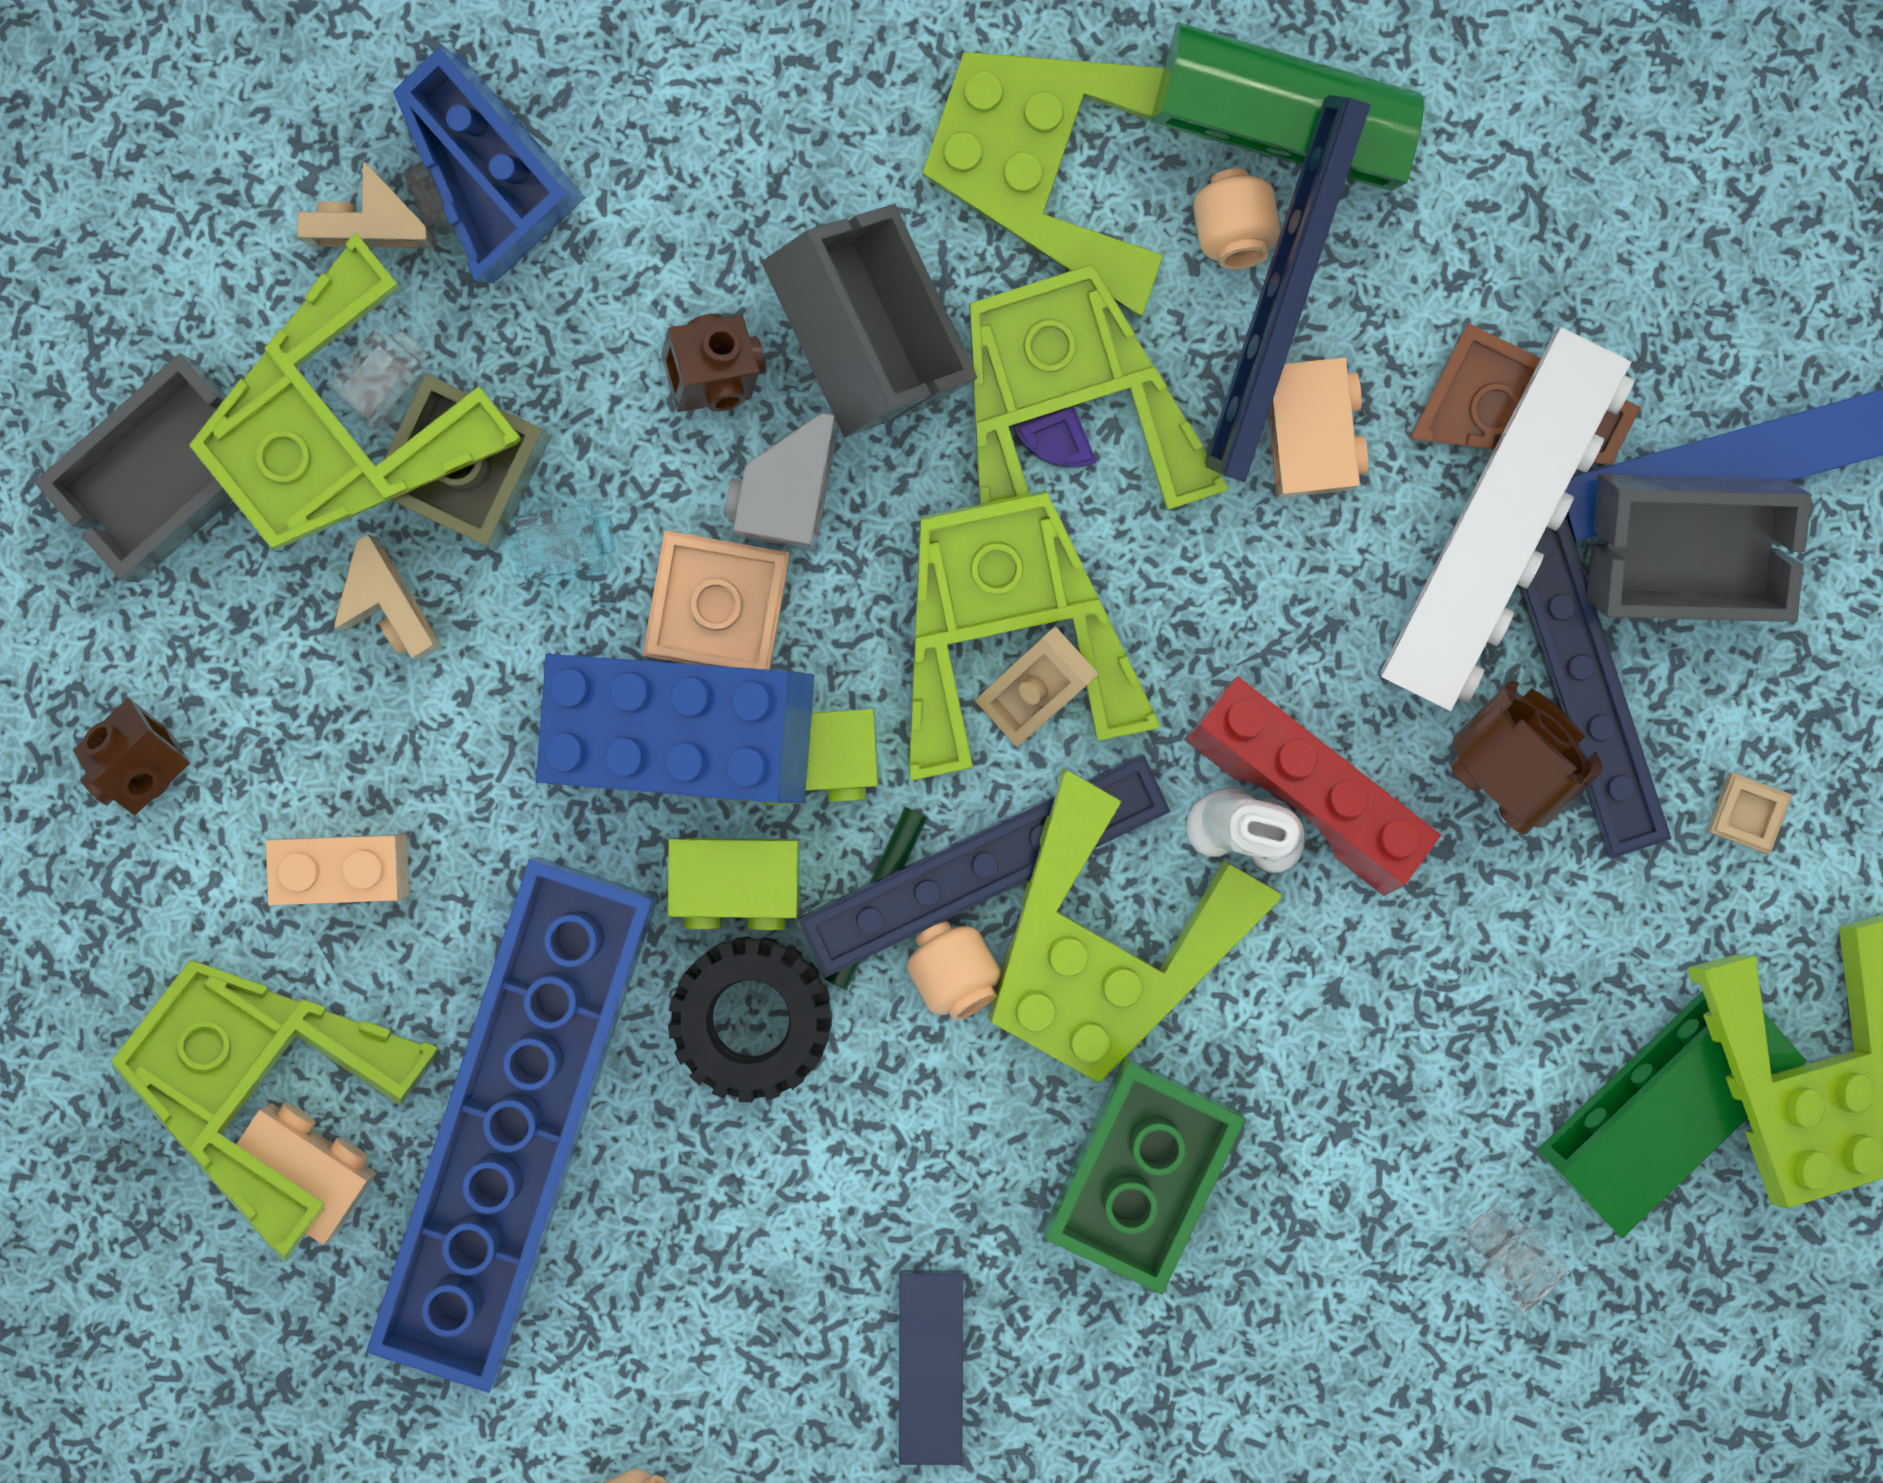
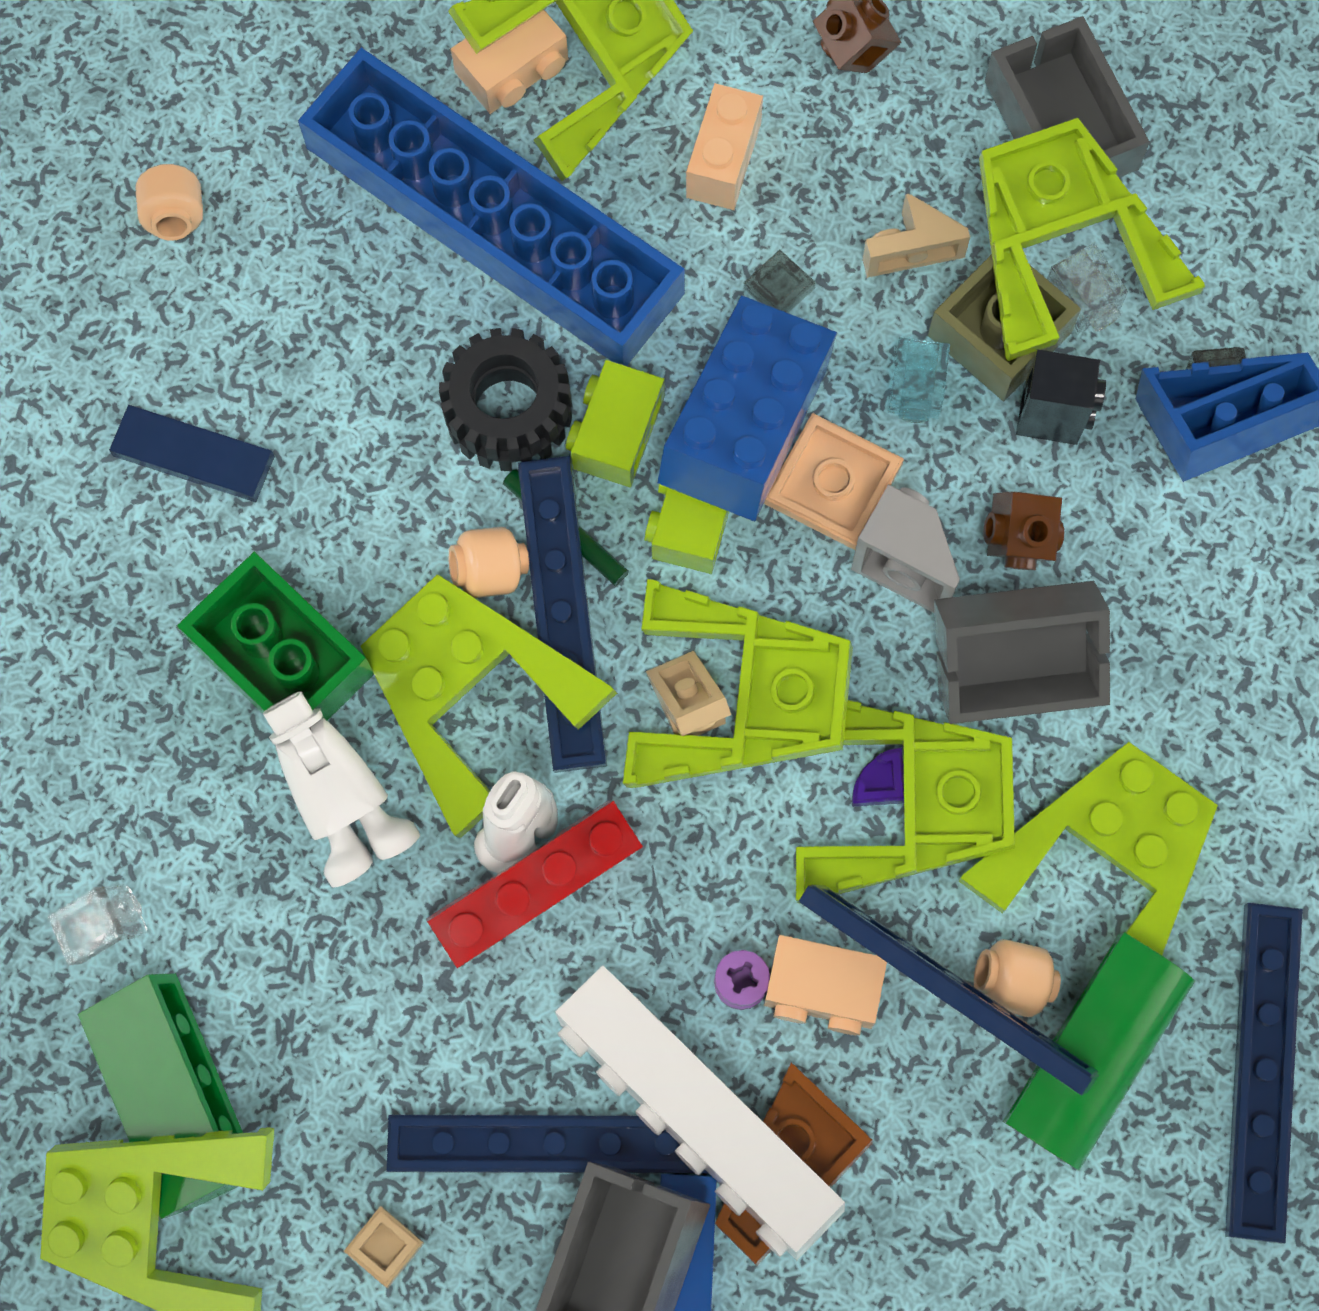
camera: 110 degrees right, 15 degrees down
tan slope [297,162,436,249] -> none
reddish brown brick [1451,681,1603,835] -> none
none -> white piece [263,691,420,887]
none -> medium lavender wheel [714,950,770,1010]
none -> clear smoke tile [744,249,816,313]
none -> black brick [1016,349,1106,445]

